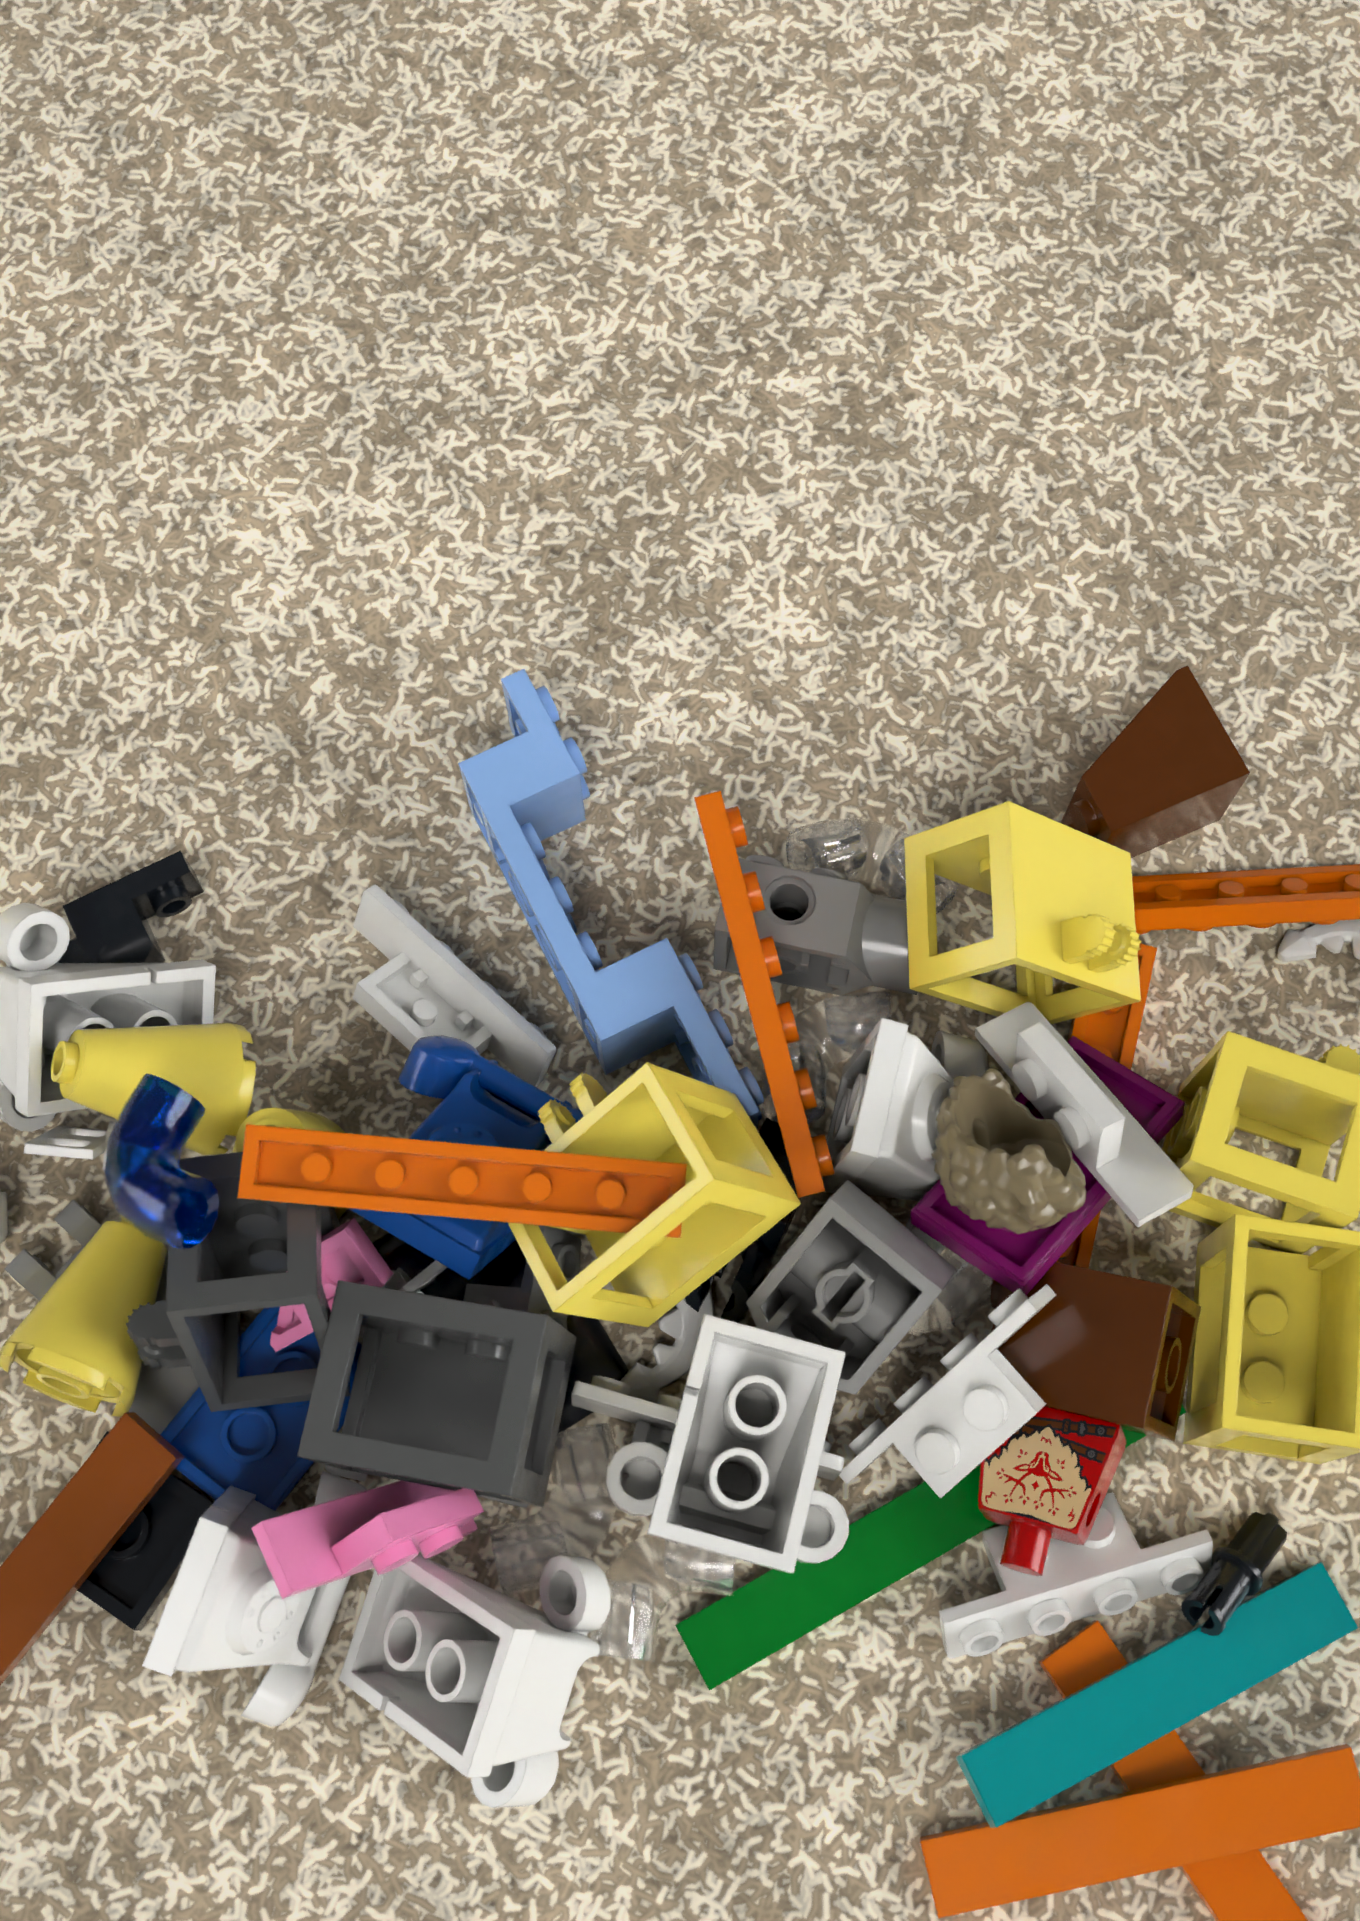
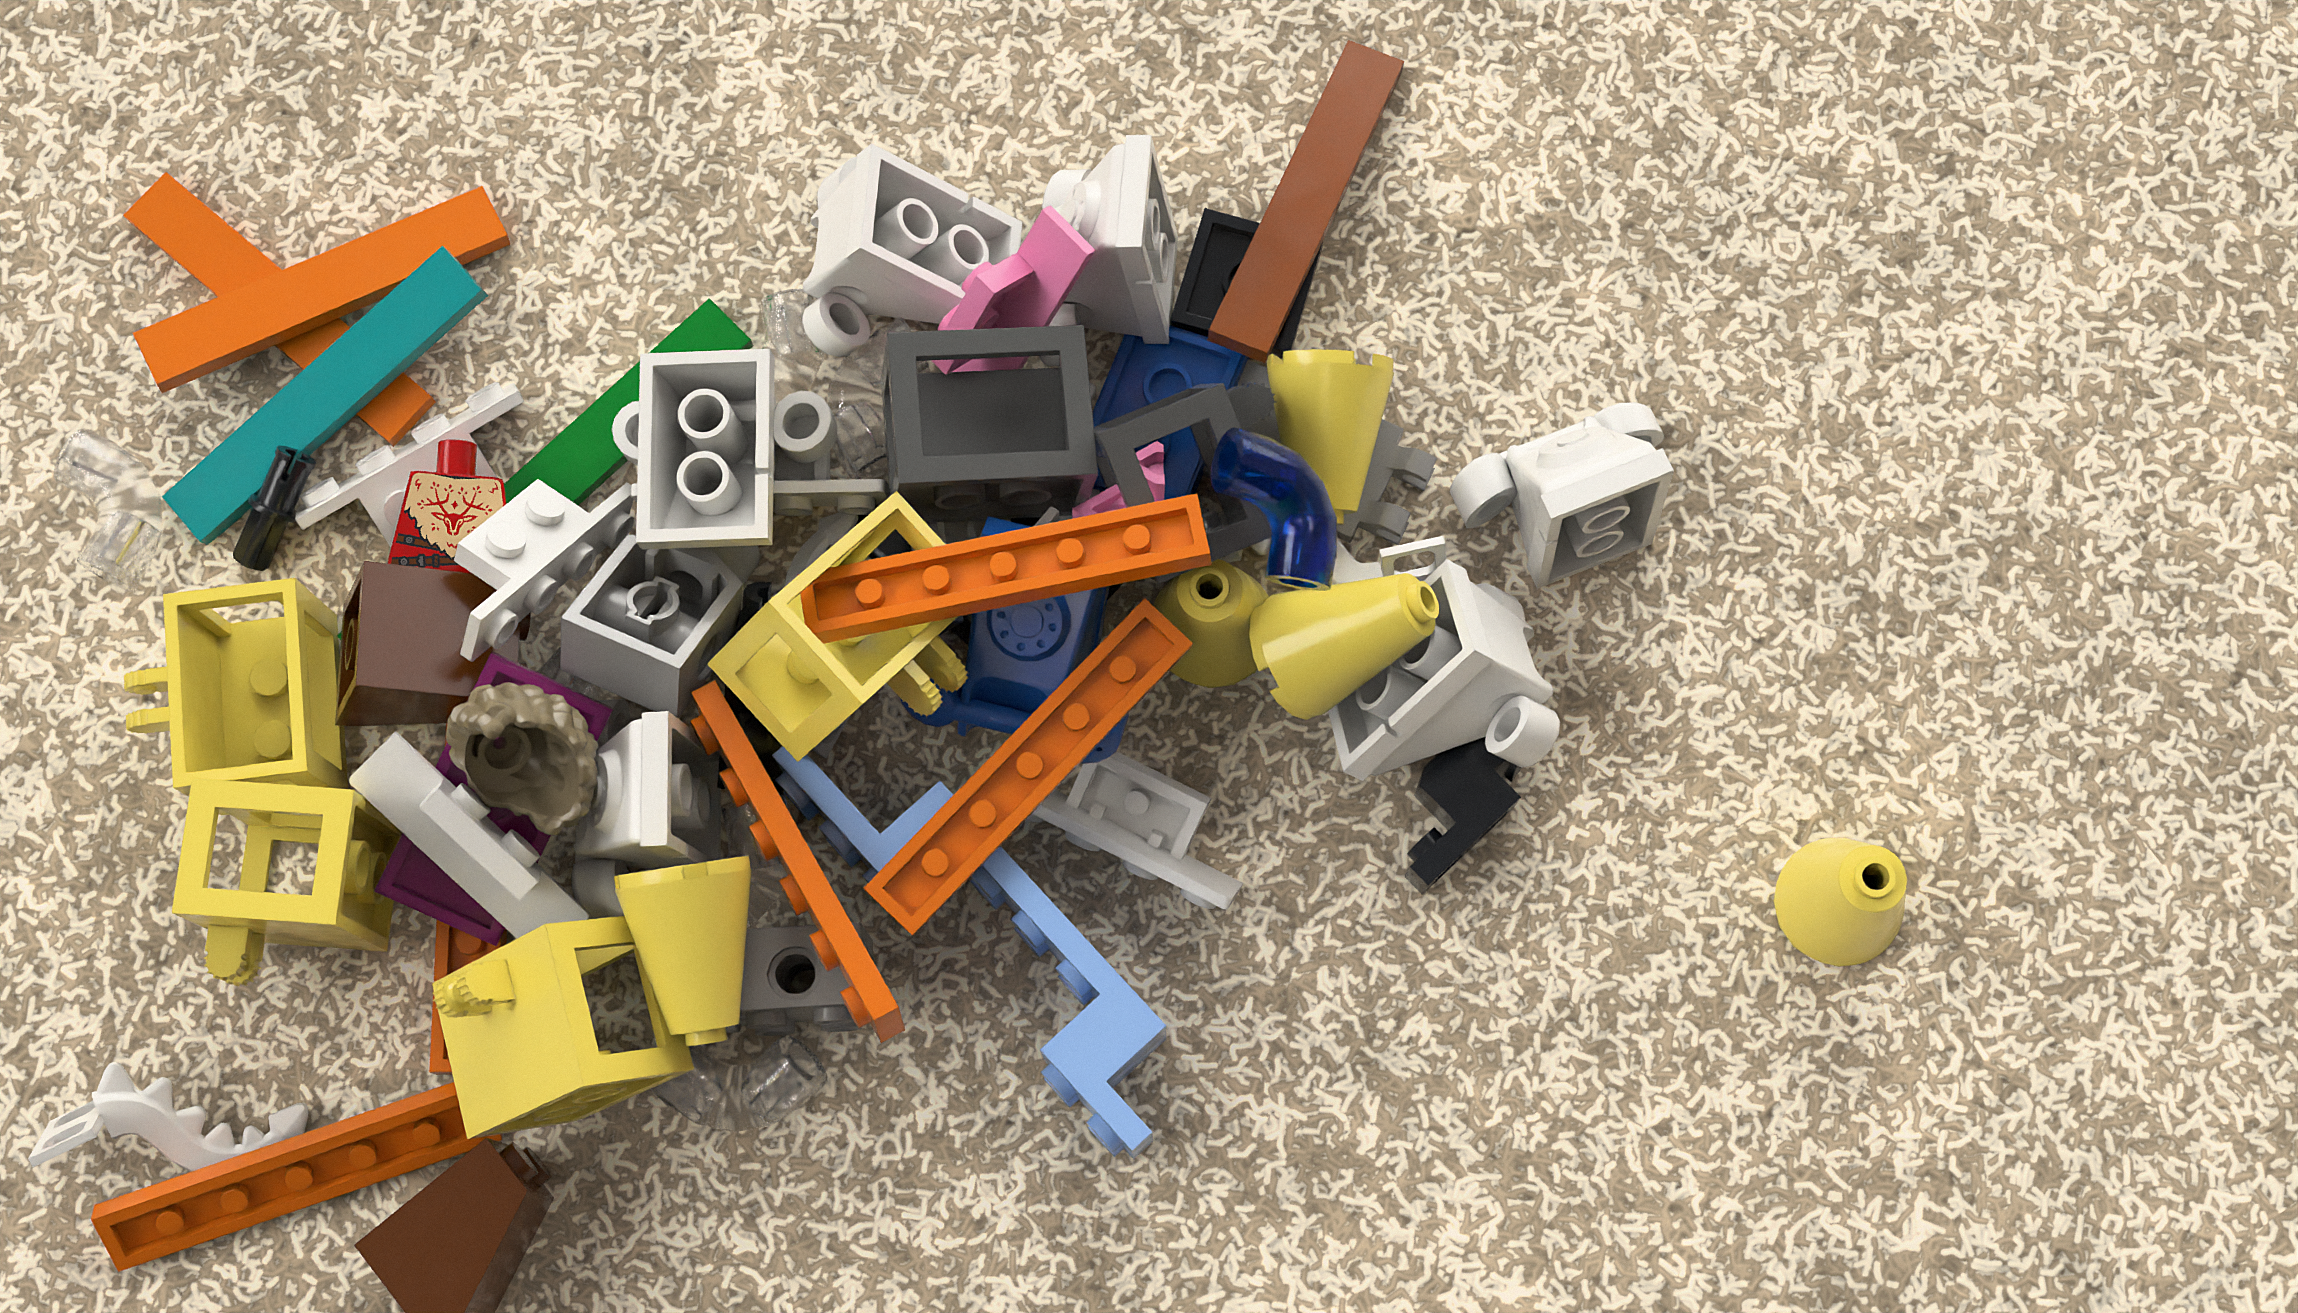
camera: 165 degrees right, 5 degrees up
none -> light yellow cone [614,856,752,1046]
none -> orange plate [863,598,1193,936]

